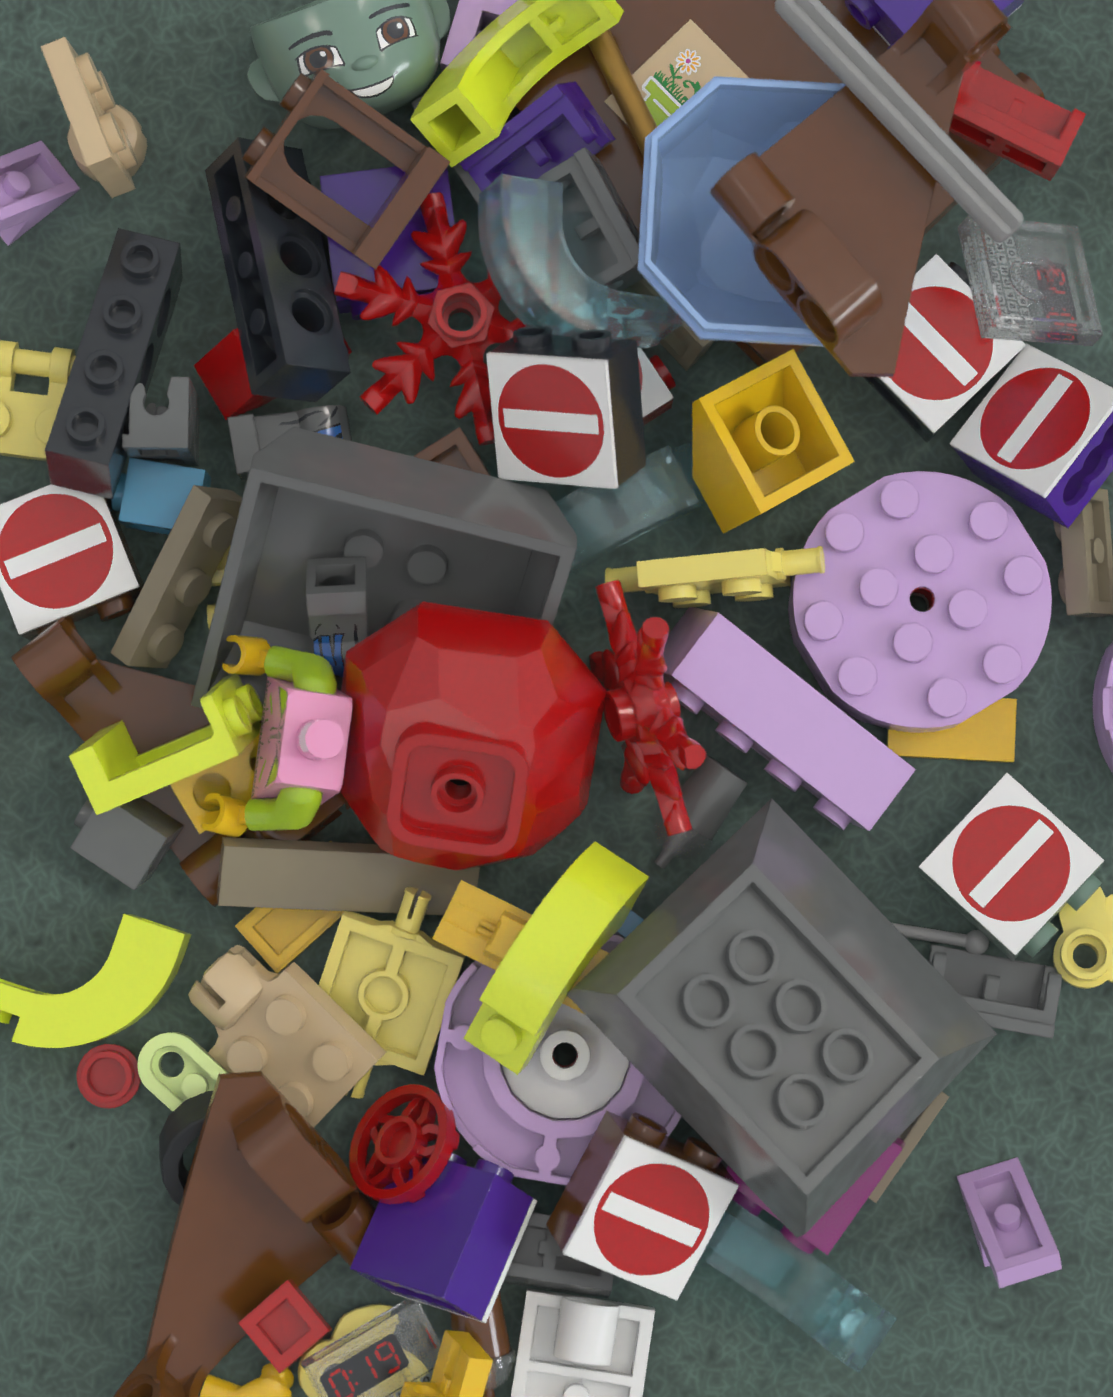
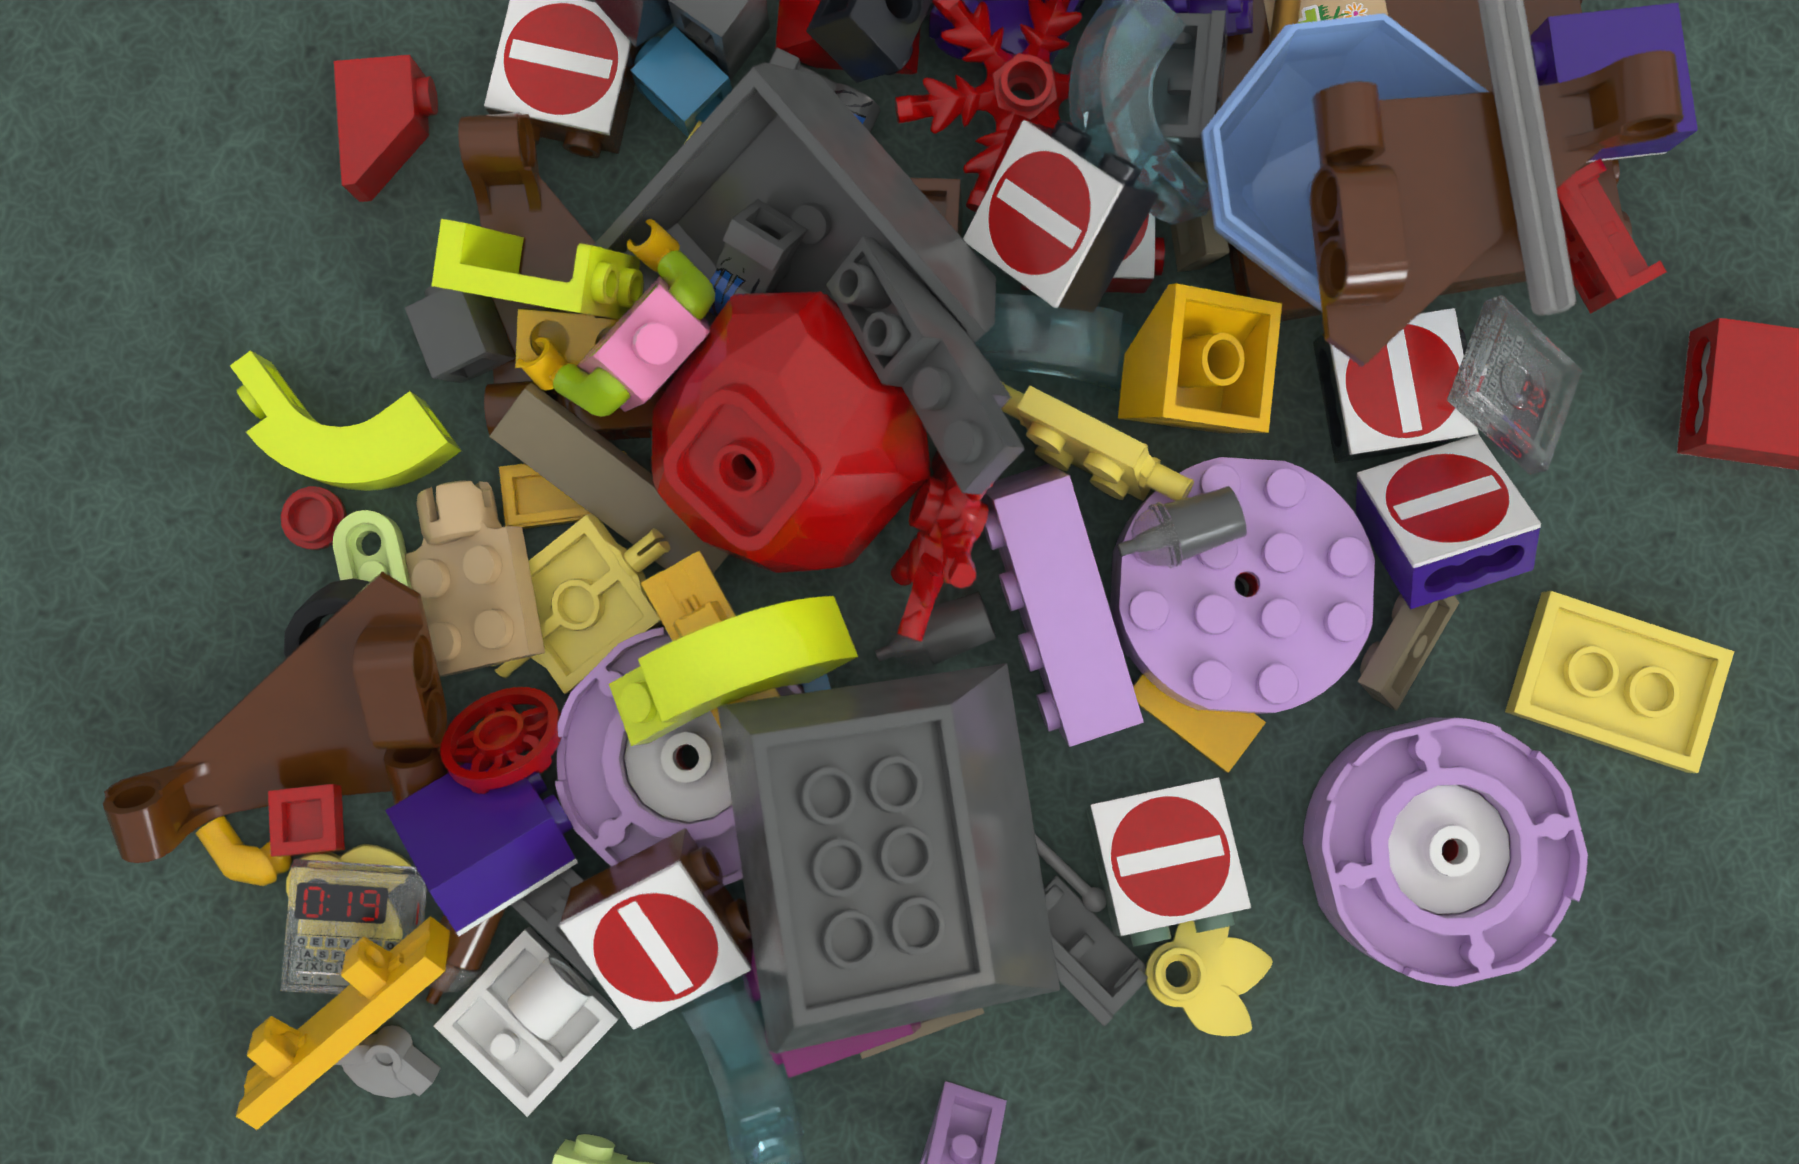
camera: 30 degrees right, 0 degrees up
dark tan plate [111,485,242,668] -> none
none -> dark grey slope [826,236,1024,495]
none -> dark grey piece [1117,486,1246,568]

